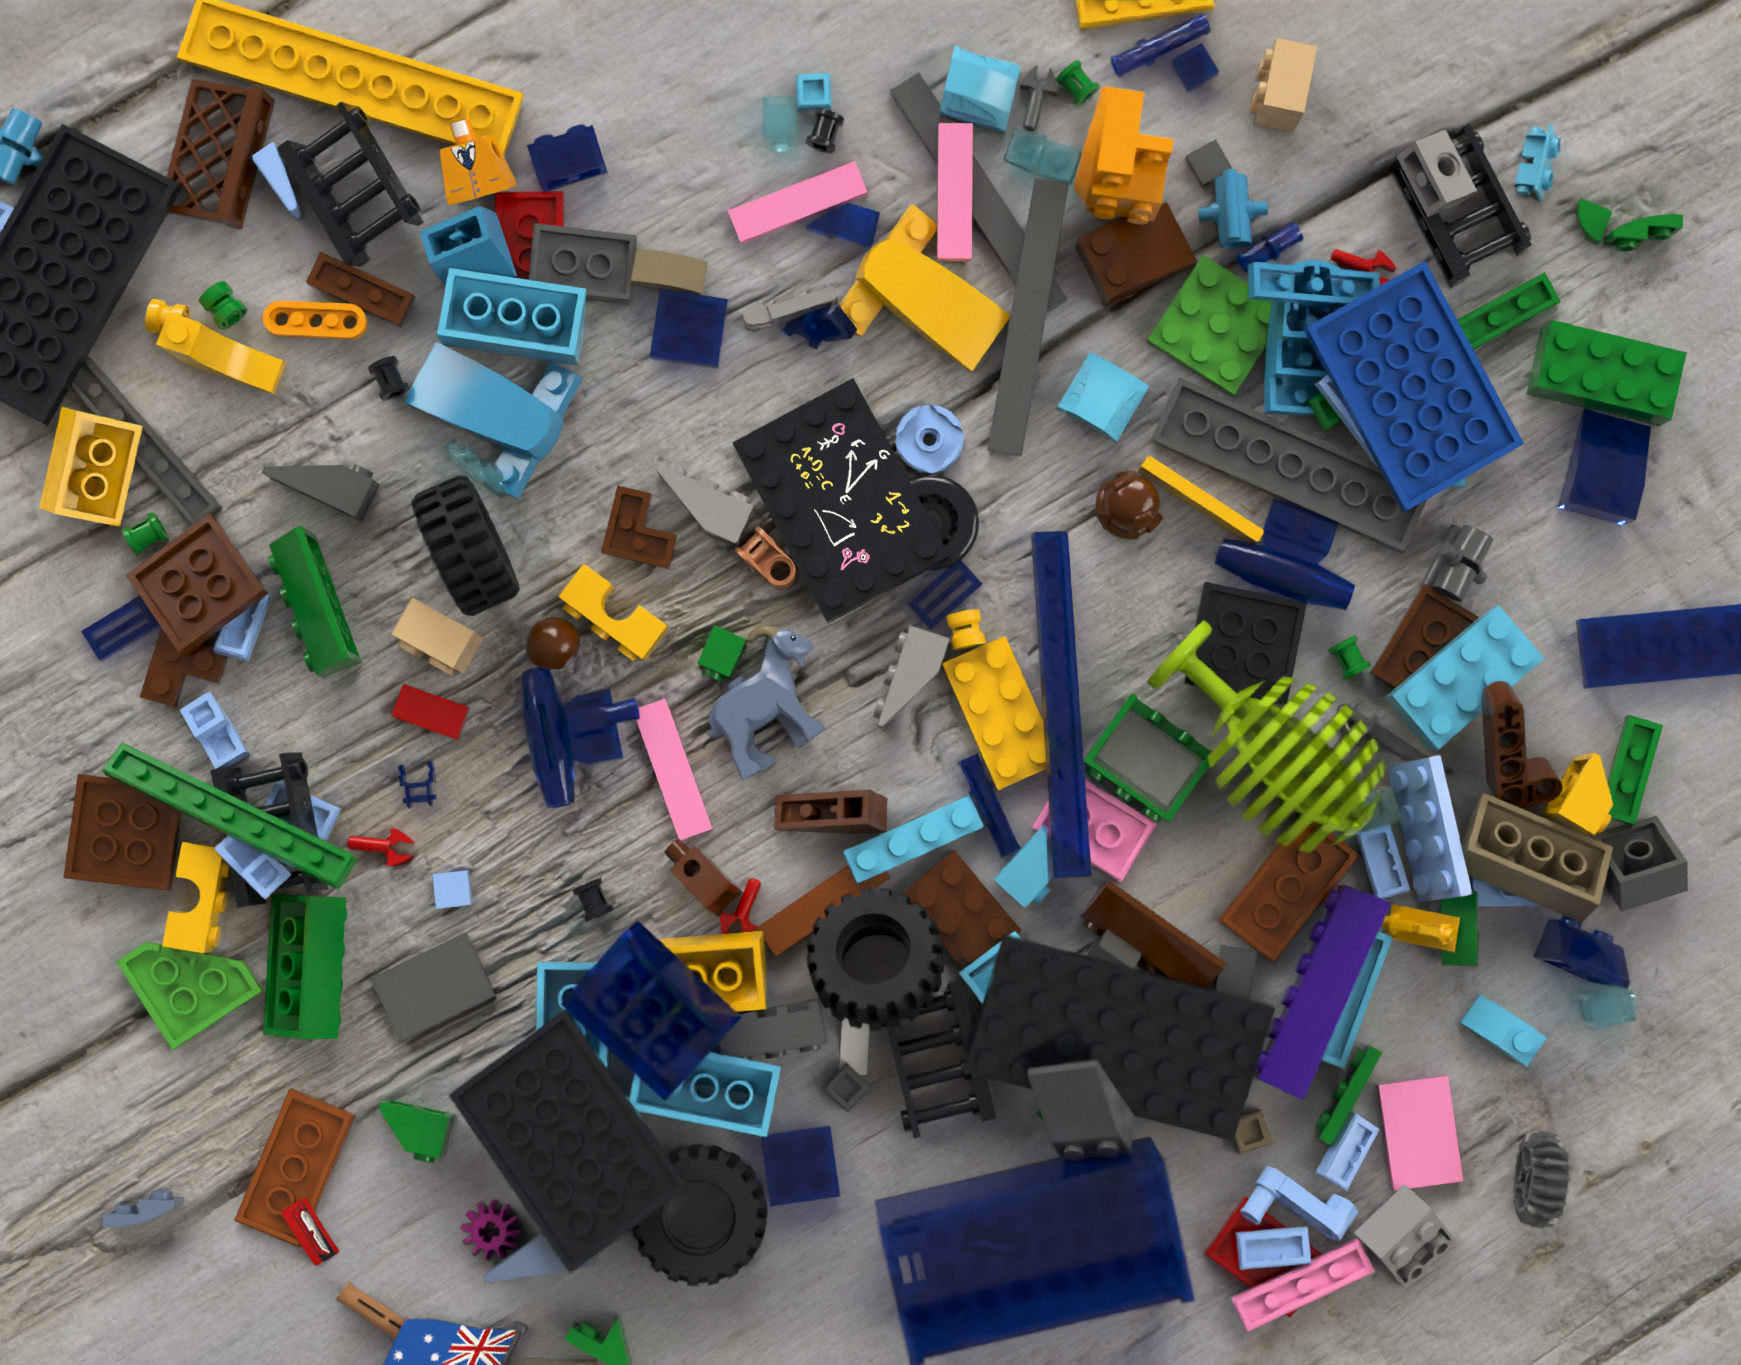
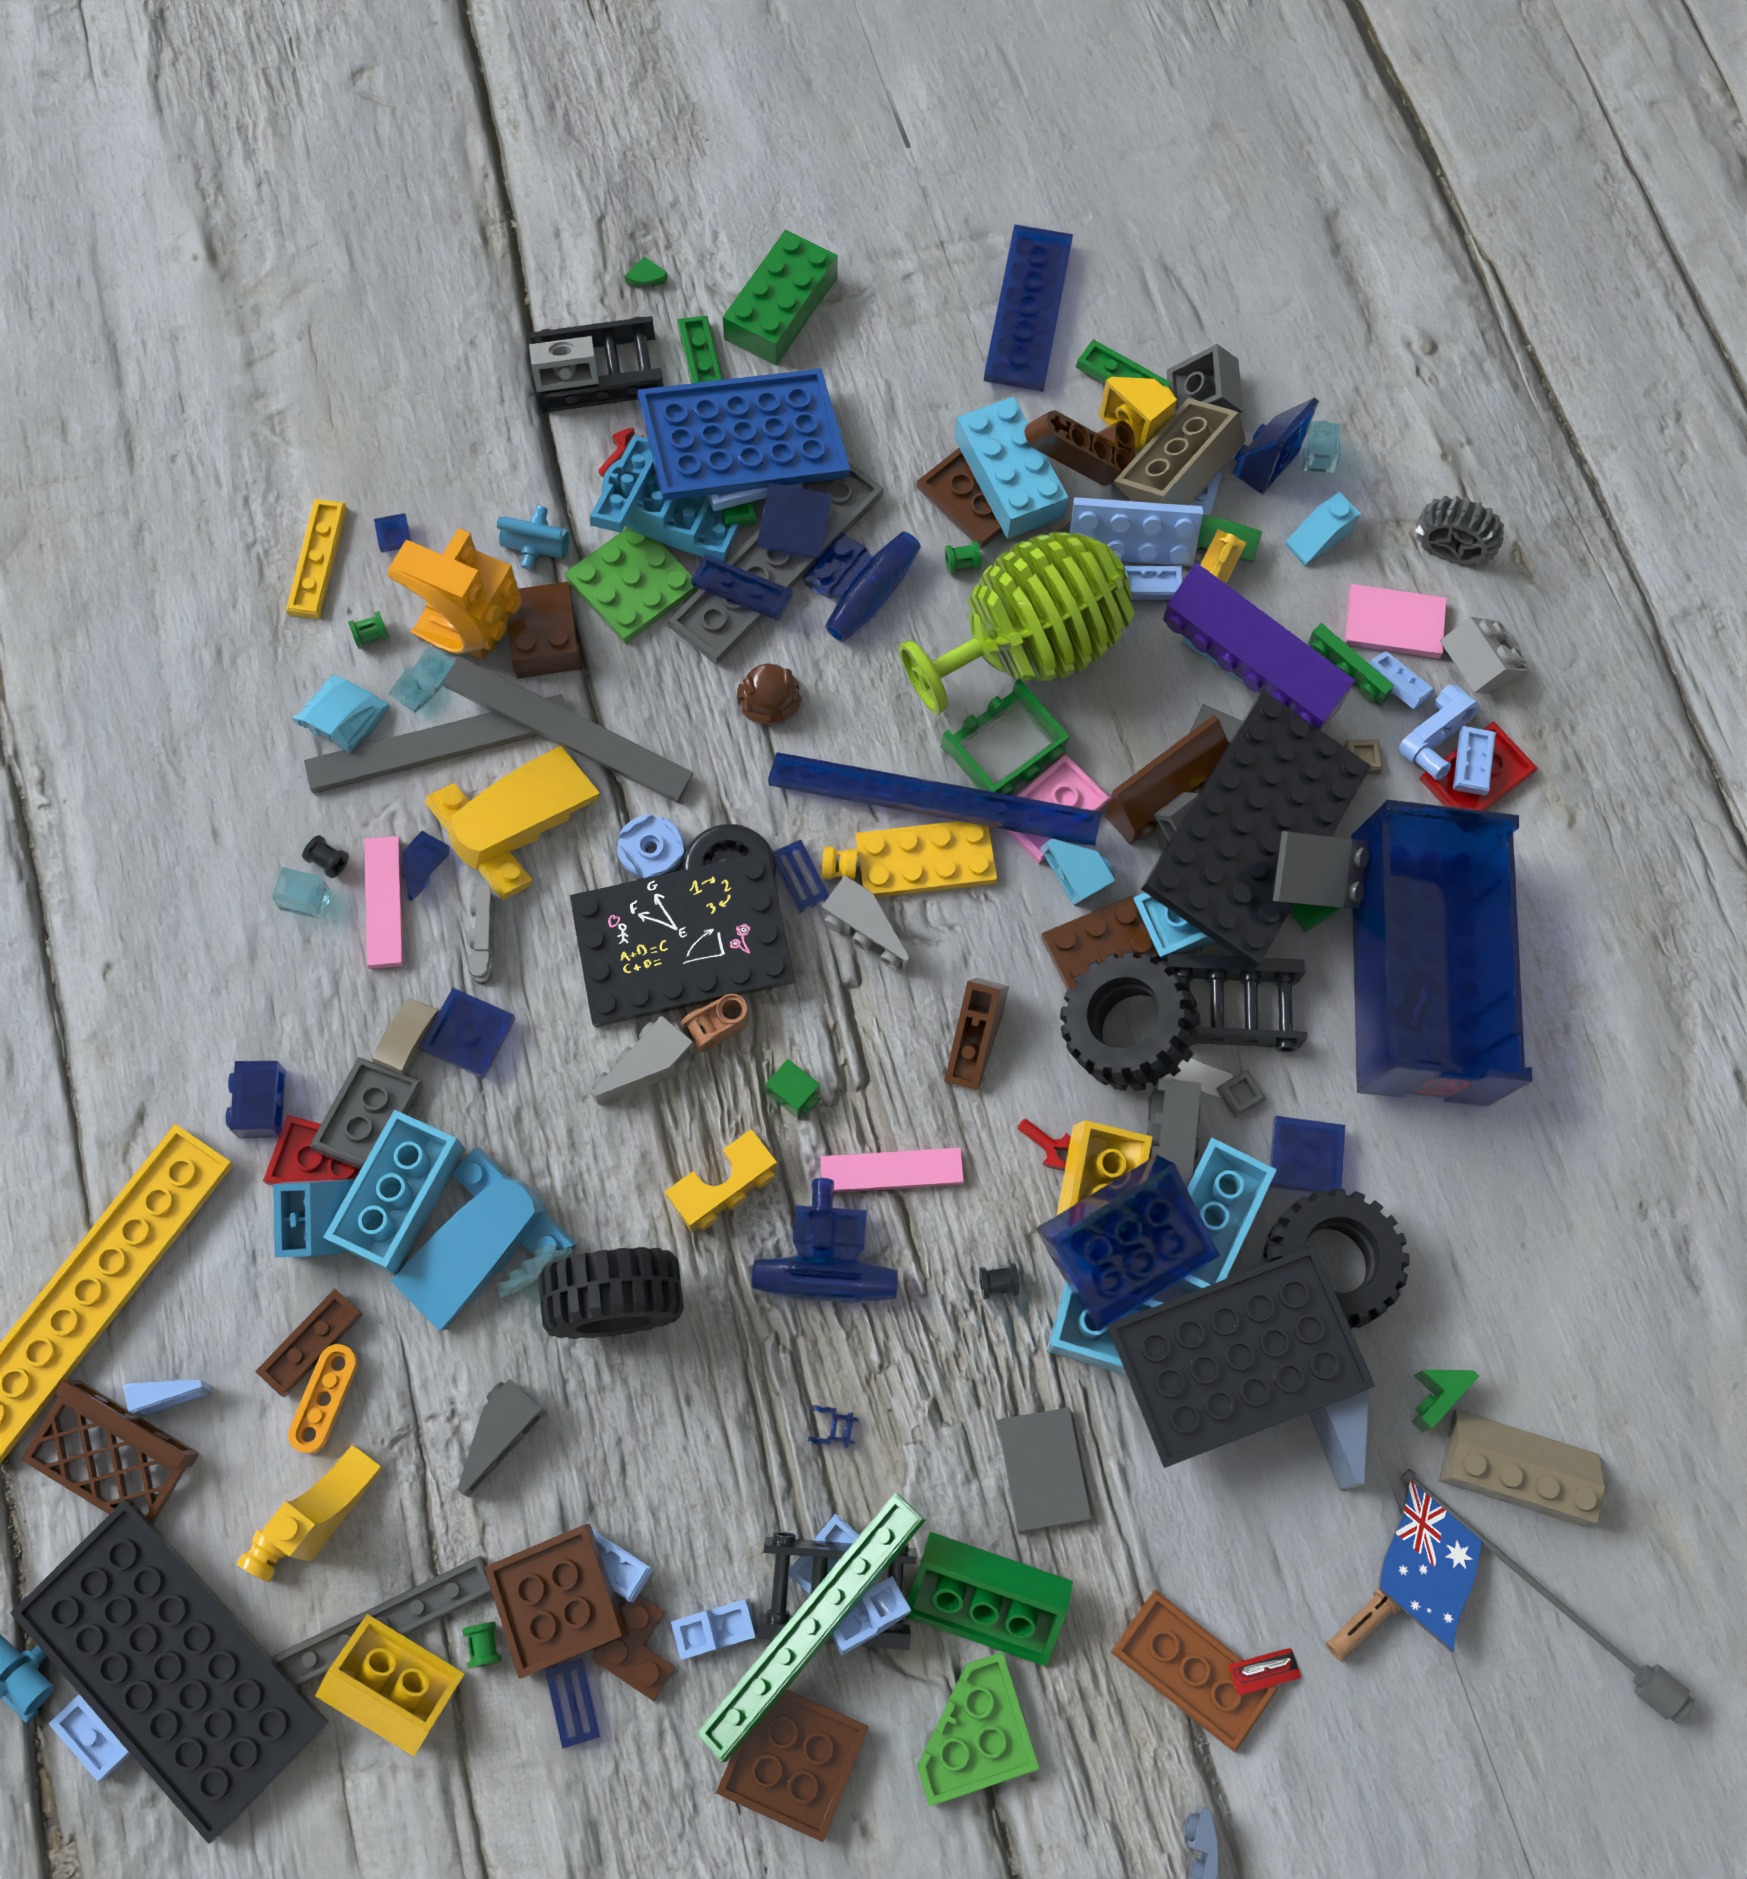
camera: 75 degrees left, 15 degrees down
yellow arch [162,842,231,954] -> none
green wheel [198,281,248,330] -> none
green slope [268,526,362,678] -> none
black fence [277,101,424,267] -> none
red bar [347,828,415,866] -> none
black bush [368,356,410,401] -> none
green slope [379,1099,455,1163] -> none
tan brick [391,598,484,675] -> none
red tile [391,684,470,740] -> none
light blue tile [432,870,472,909] -> none
light orange torso [440,119,517,206] -> none
magenta gear [461,1199,522,1261] -> none
reddish brown hair [526,617,580,670] -> none
reddish brown plate [601,486,677,570] -> none
reddish brown torso [664,839,742,916] -> none
sand blue animal [707,625,826,781] -> none
dark orange tile [756,865,891,957] -> none
clear blue slope [782,304,857,350] -> none
medium azure tile [796,73,832,111] -> none
medium azure plate [842,795,984,884] -> none
bright pink tile [937,123,973,261] -> none
clear blue pin [957,753,1021,857] -> none
dark grey bar [1020,65,1057,132] -> none
medium azure slope [1057,352,1149,444] -> none
clear blue pin [1110,13,1211,77] -> none
yellow tile [1138,456,1264,547] -> none
black plate [1183,582,1307,705] -> none
dark grey tile [1185,140,1232,188] -> none
dark orange tile [1218,821,1359,964] -> none
bright pink tile [1231,1238,1375,1332] -> none
clear blue axle [1237,221,1304,273] -> none
tan brick [1250,38,1317,133] -> none
dark grey pin [1420,524,1493,602] -> none
medium azure hinge [1514,124,1561,202] -> none
clear blue slope [1557,409,1651,526] -> none
green slope [1604,214,1683,251] -> none
none -> clear blue tile [691,554,793,621]
none -> clear blue tile [757,483,832,559]

